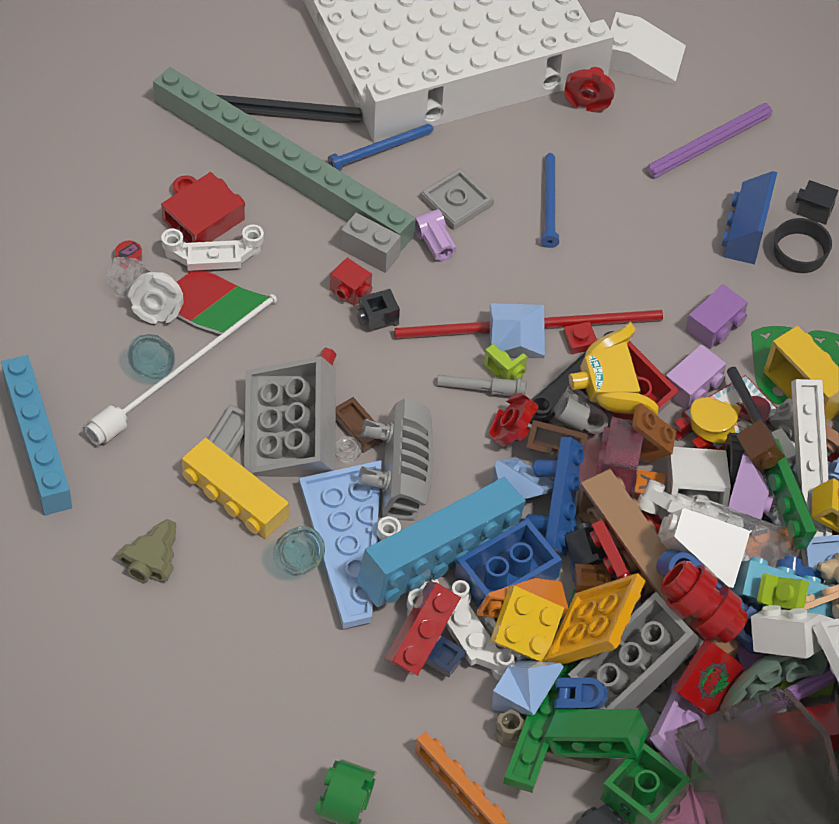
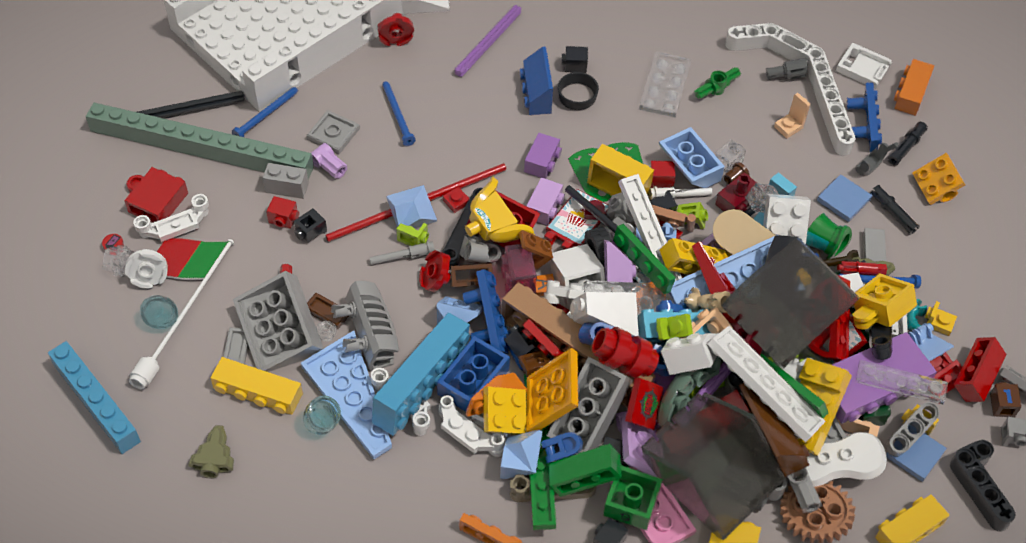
camera: 20 degrees left, 0 degrees up
red brick [384,582,461,676] -> none
dark blue tile [425,636,466,678] -> none
yellow piece [690,397,738,444] -> none
reddish brown brick [736,419,785,472] -> none

